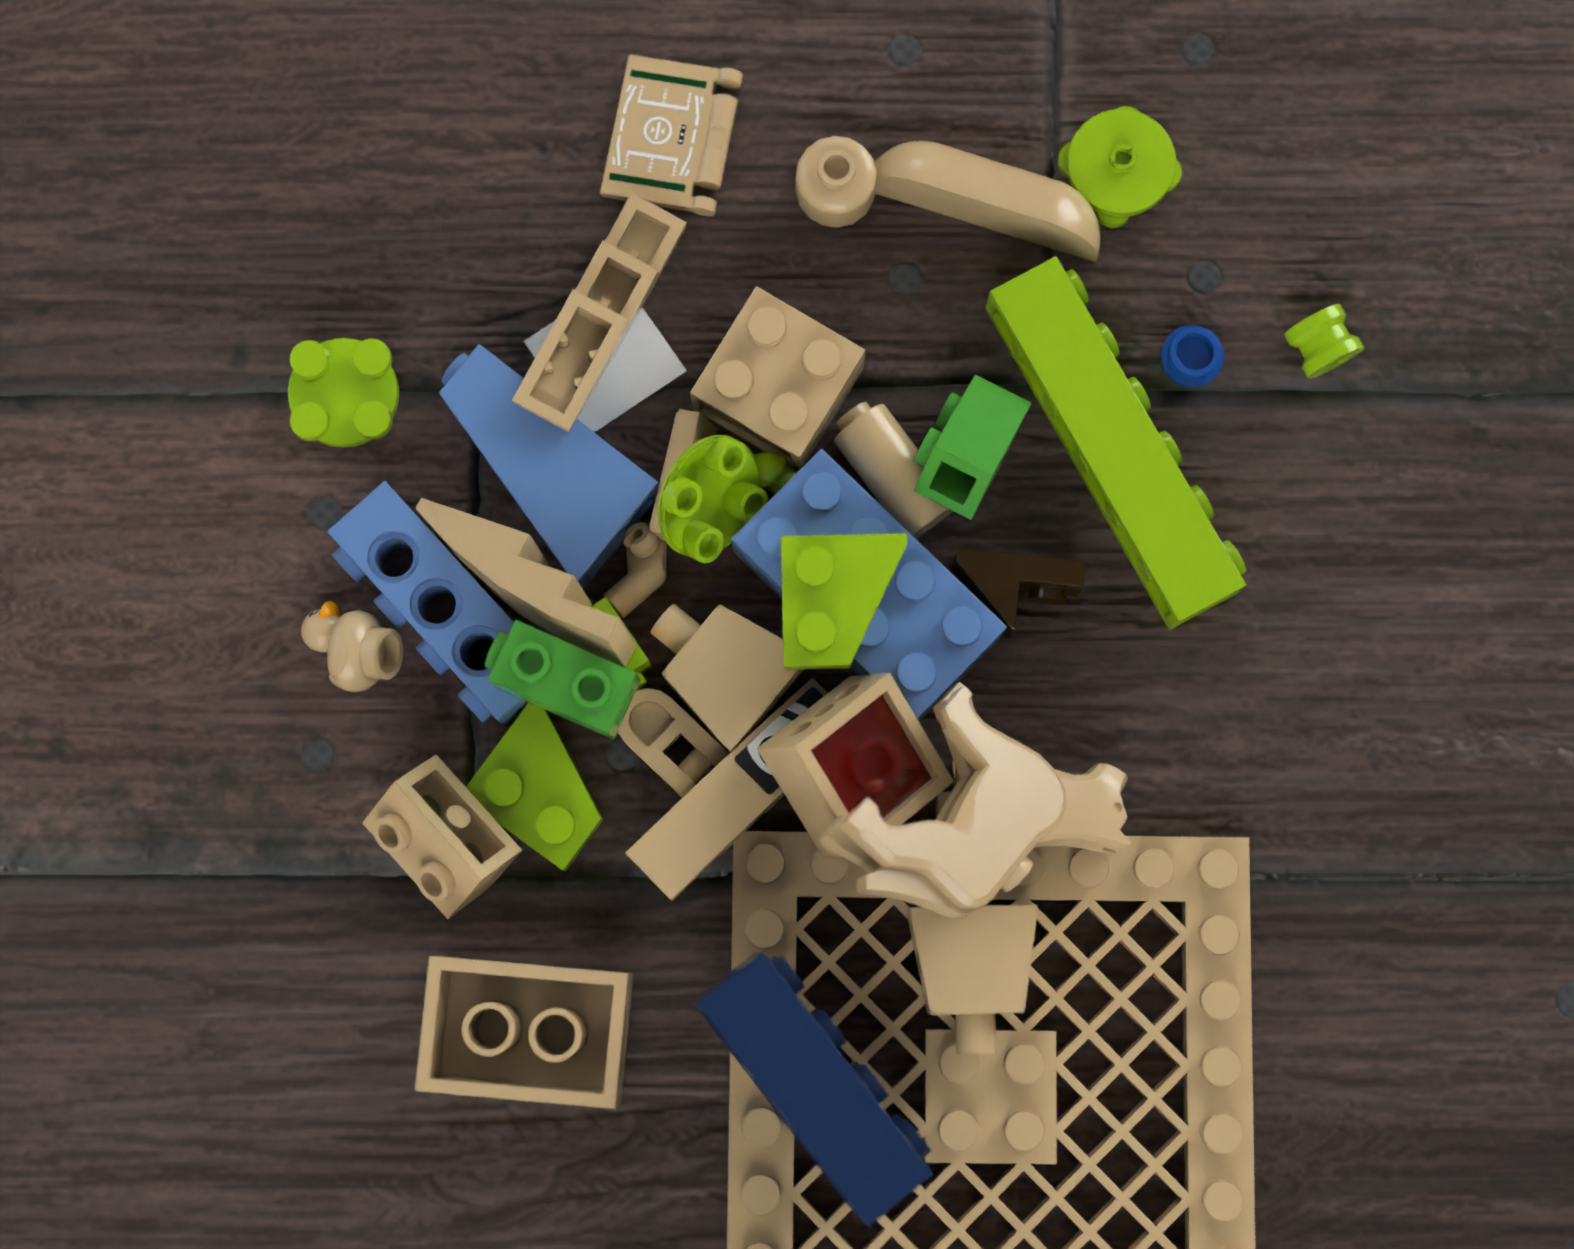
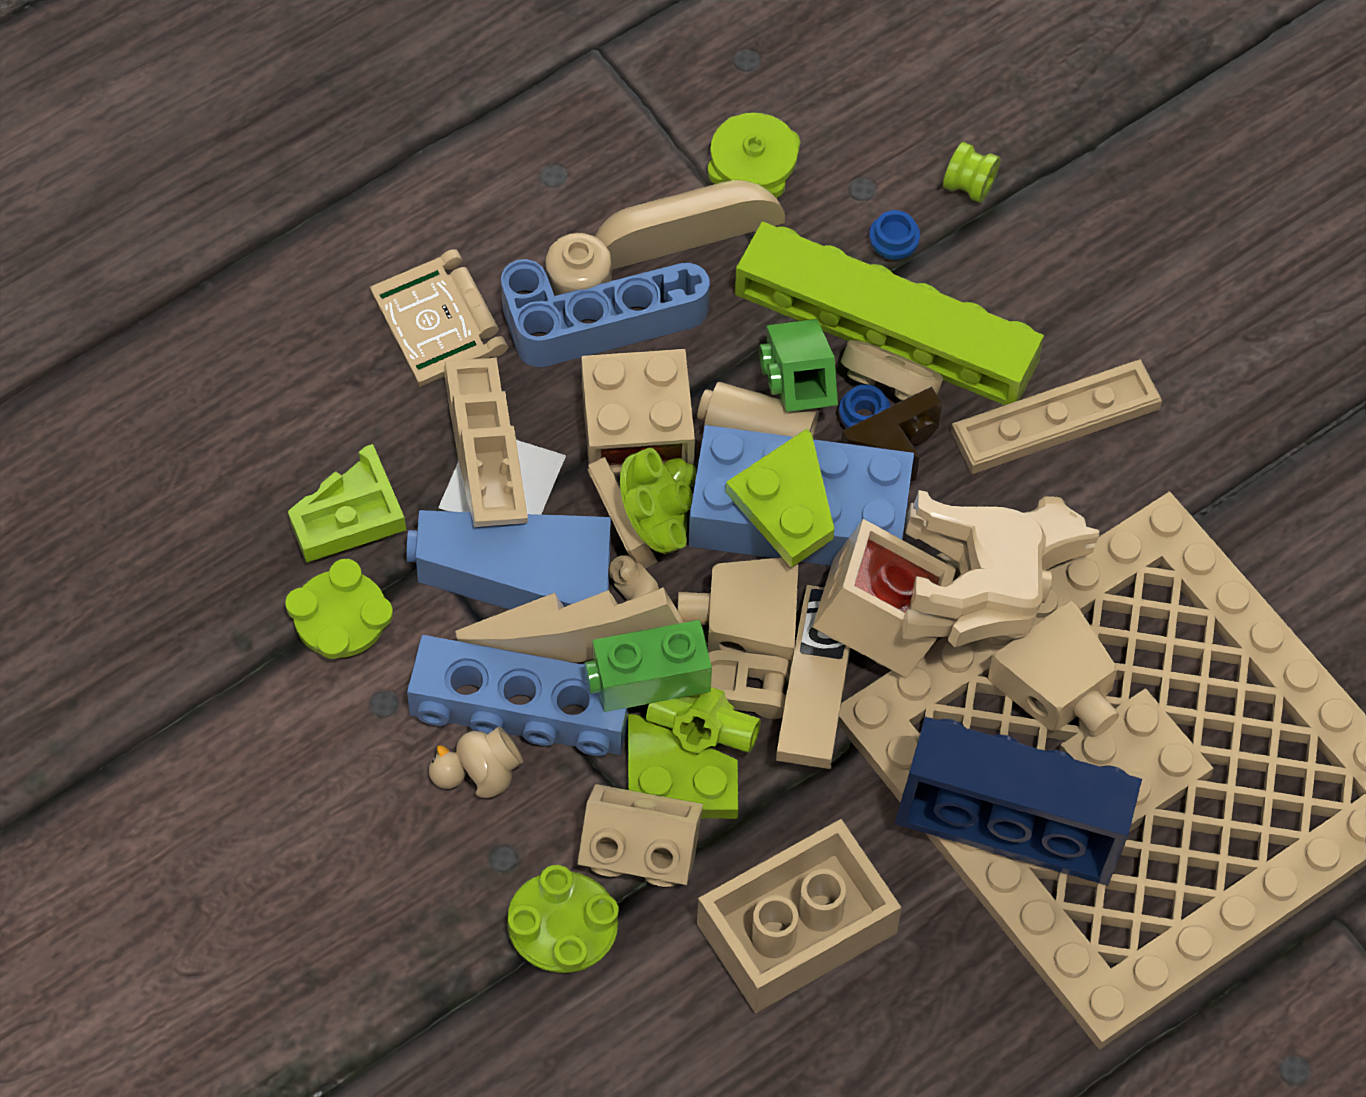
camera: 40 degrees left, 20 degrees down
none -> lime wing [288,444,407,563]
none -> medium blue beam [501,259,710,367]
none -> lime dish [507,865,618,973]
none -> lime axle [646,687,761,754]
none -> blue plate [839,385,891,428]
none -> tan plate [841,340,943,400]
none -> tan tile [951,359,1162,475]

